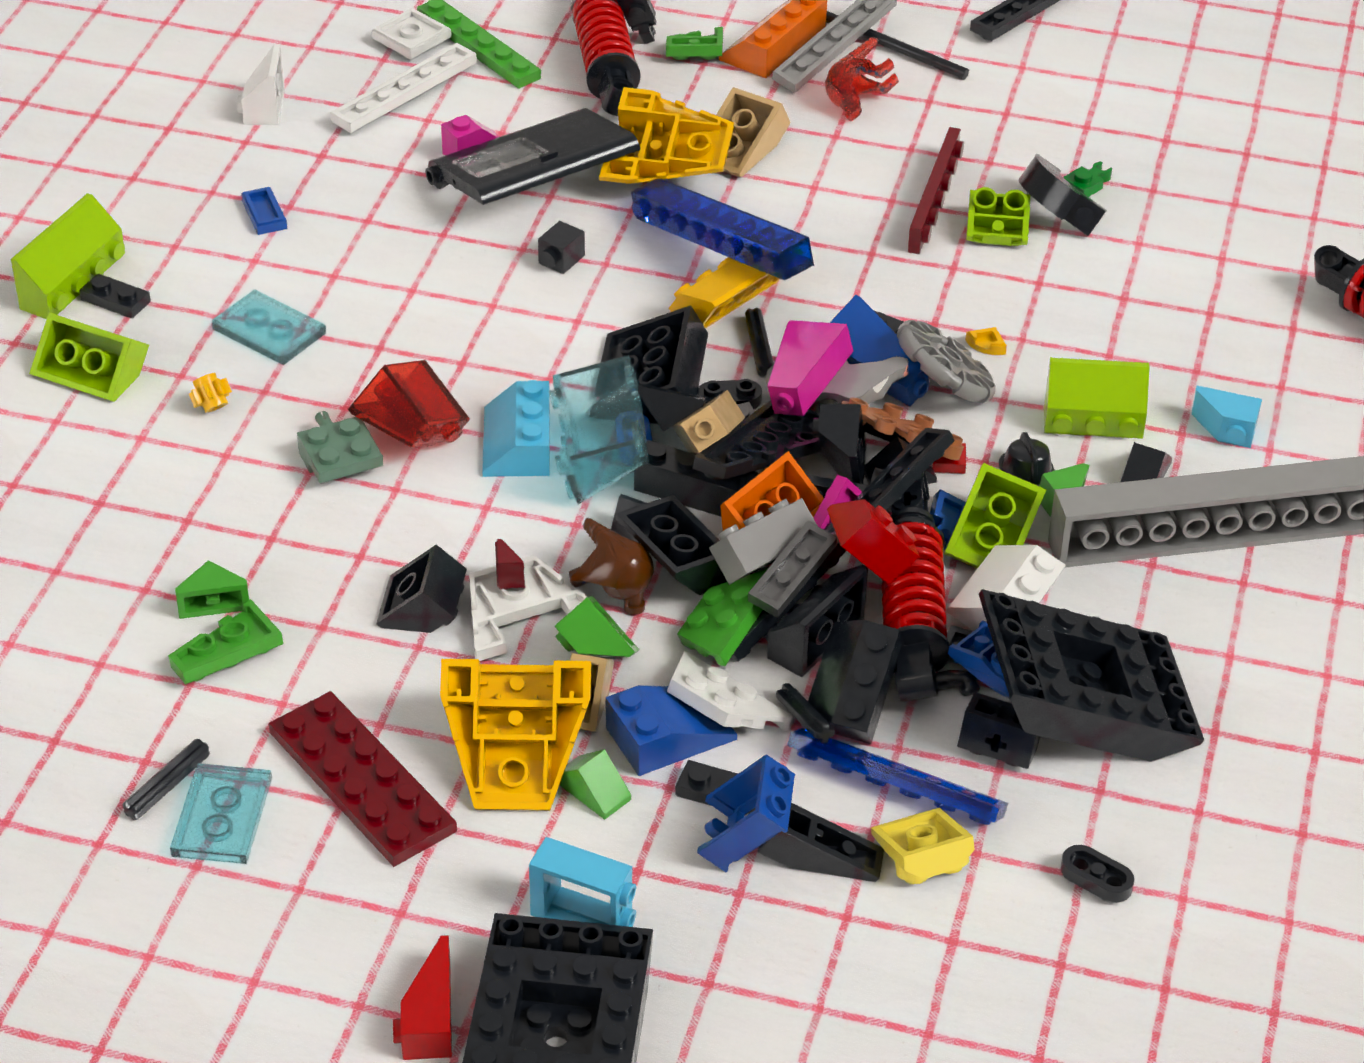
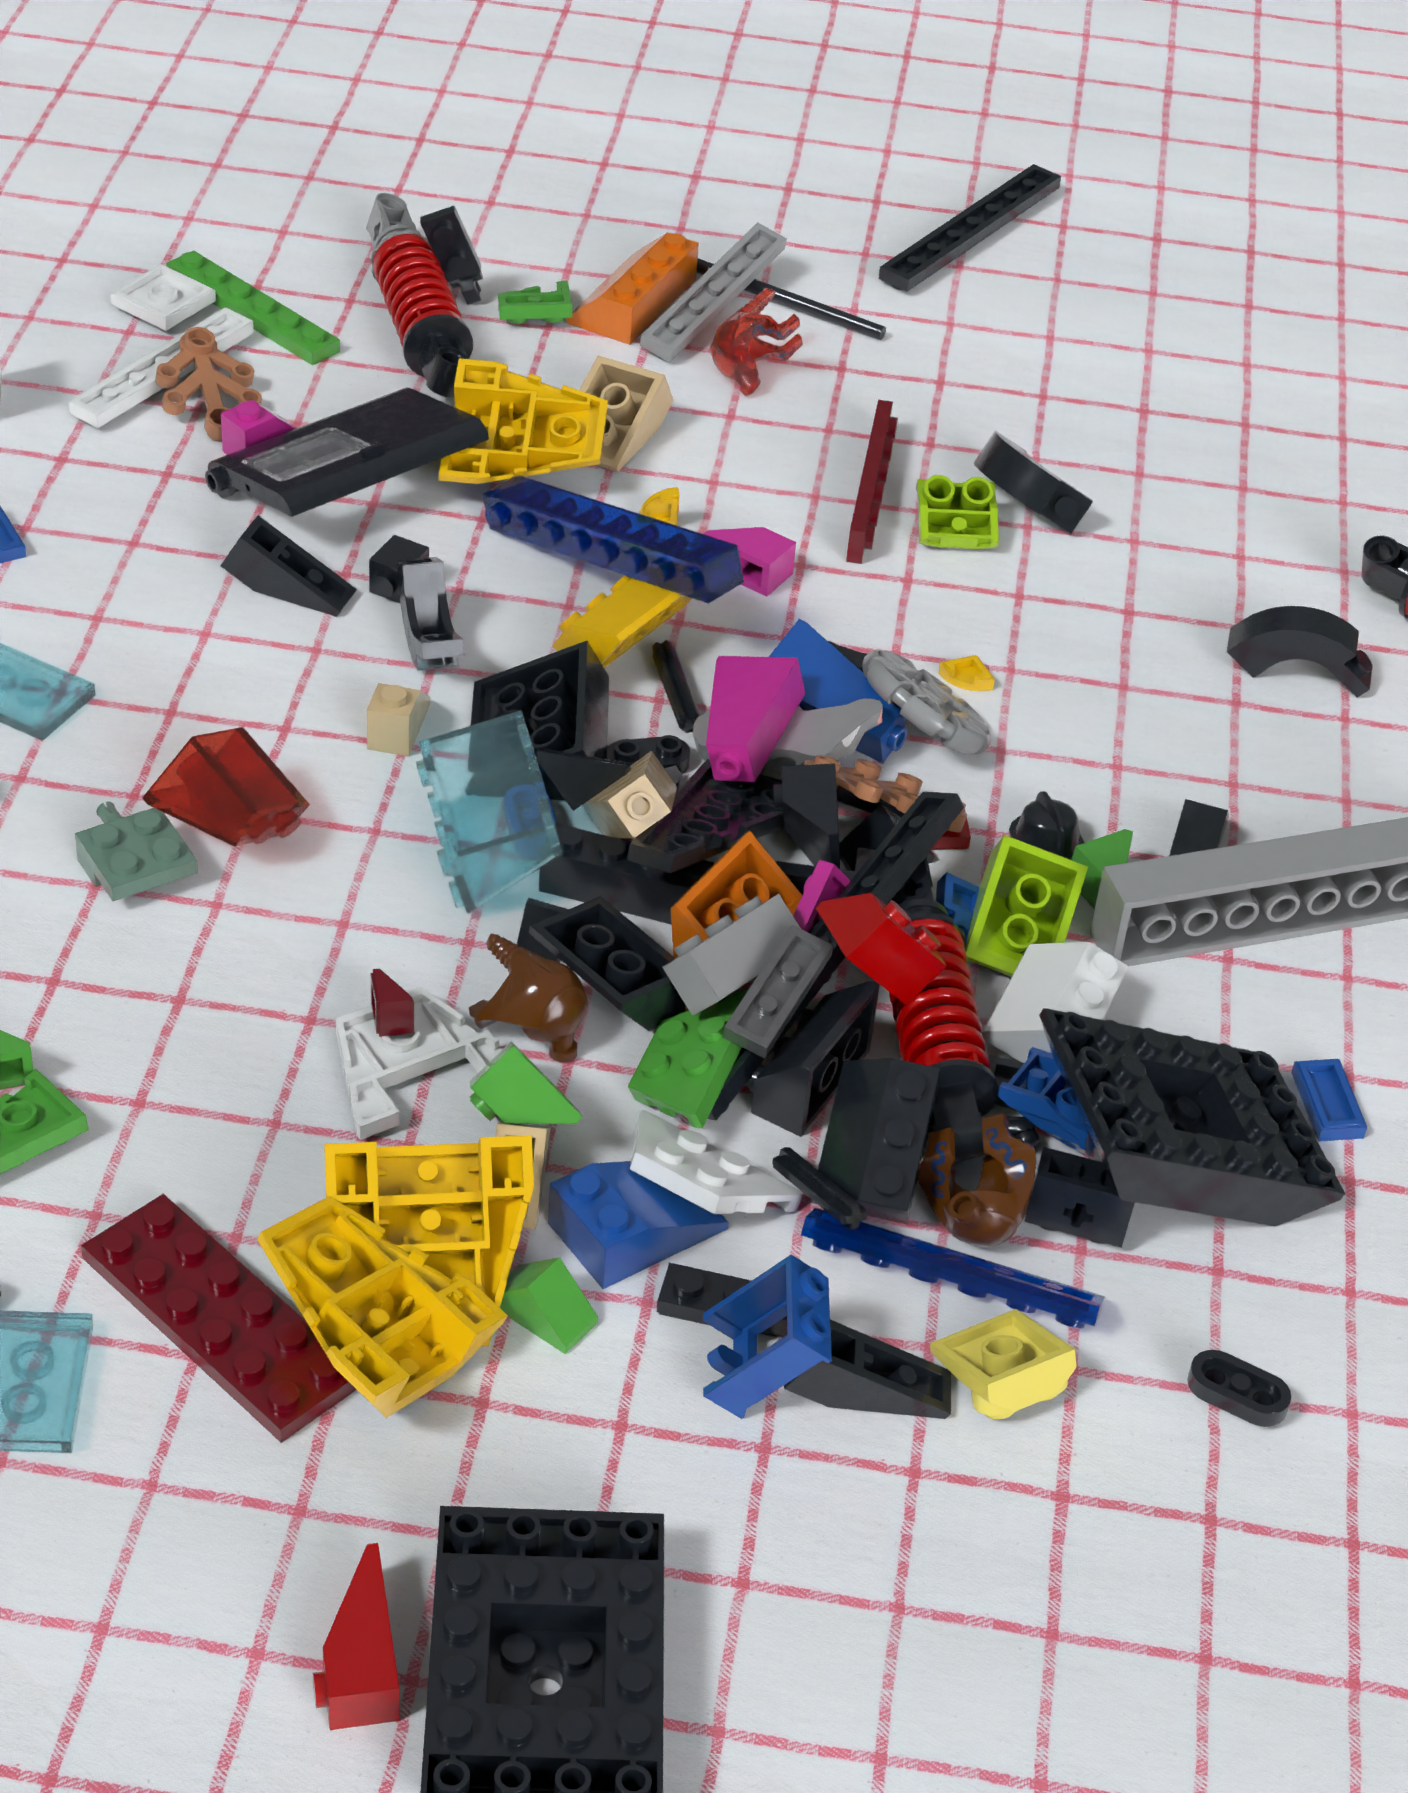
camera: 10 degrees left, 0 degrees up
black slope [376,544,467,633] -> none
medium azure slope [482,380,550,477] -> none
medium azure window [529,837,636,927] -> none
lime slope [1043,357,1150,439] -> none
green plate [1063,161,1112,197] -> none
medium azure slope [1192,385,1262,448] -> none
none -> nougat plant [155,327,262,442]
none -> black slope [220,515,357,617]
none -> yellow wedge [257,1196,508,1418]
none -> tan slope [367,683,430,757]
none -> arch [396,557,465,670]
none -> yellow tile [637,487,680,528]
none -> dark pink slope [702,527,796,597]
none -> reddish brown piece [918,1113,1036,1247]
none -> black arch [1226,606,1373,698]
none -> blue tile [1291,1059,1367,1142]

